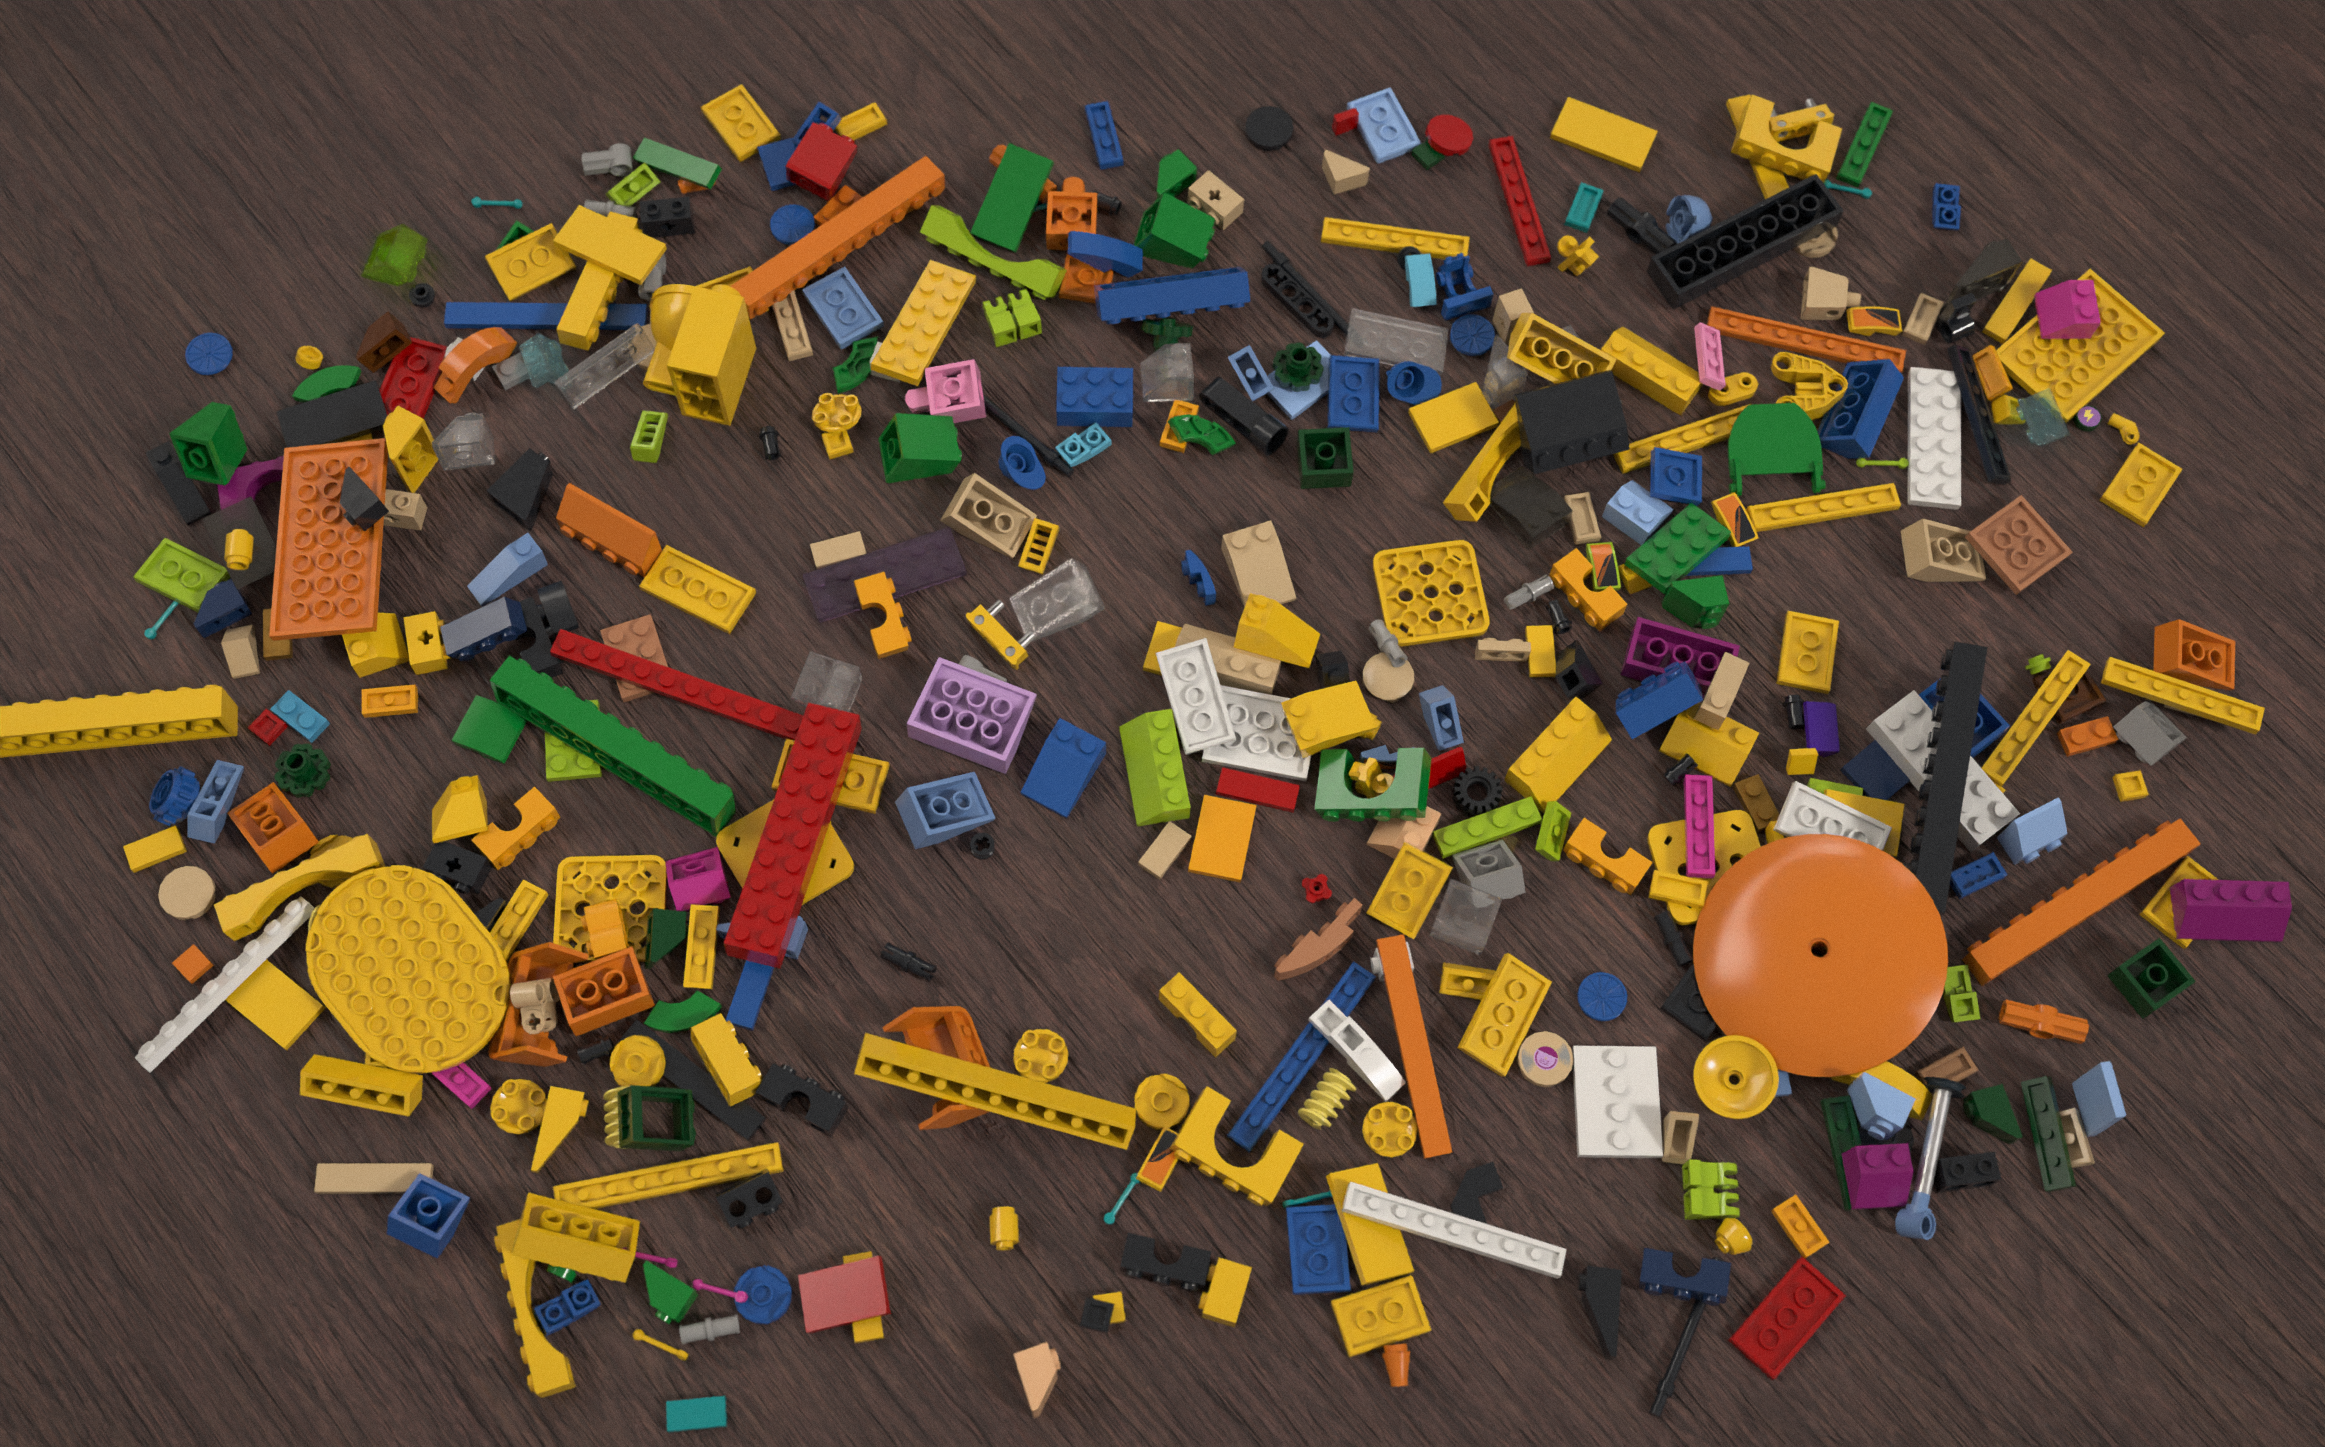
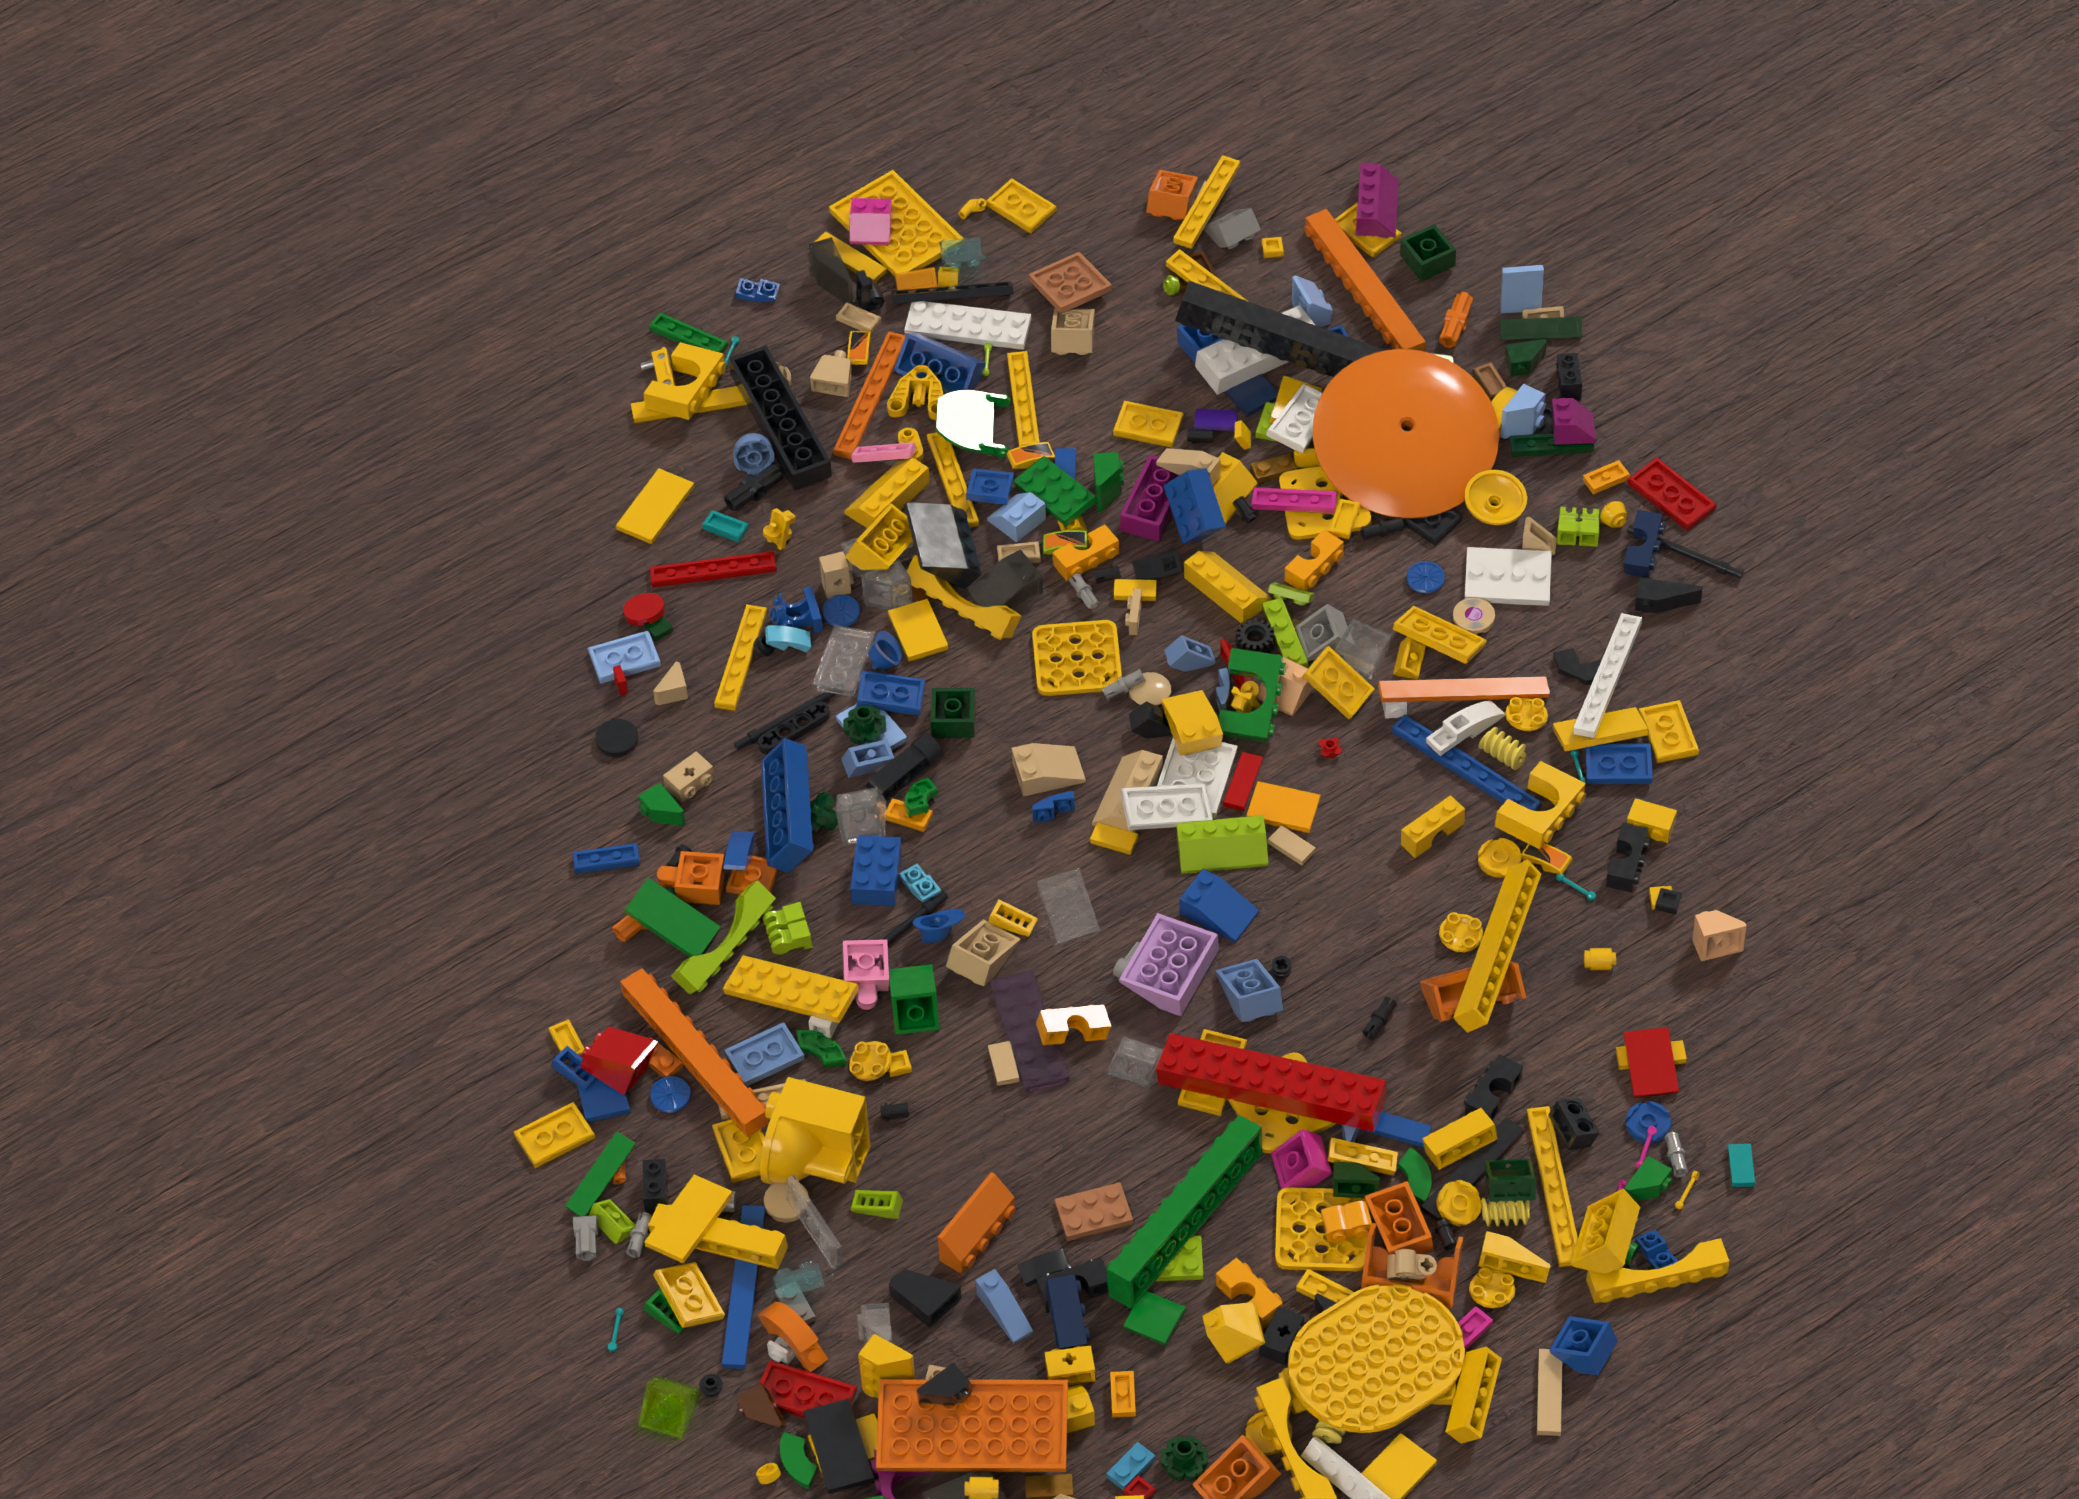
camera: 80 degrees left, 15 degrees down
red plate [550,629,803,740] -> none
yellow tile [639,545,756,634] -> none
yellow piece [966,600,1035,670] -> none
green slope [1133,193,1215,269] -> none
yellow slope [1233,593,1320,668] -> none
nougat slope [1274,898,1362,981] -> none
orange cone [1382,1343,1410,1387] -> none
piece [1895,1077,1966,1240] -> none
orange plate [2056,716,2119,757] -> none
tile [2074,405,2102,432] -> none

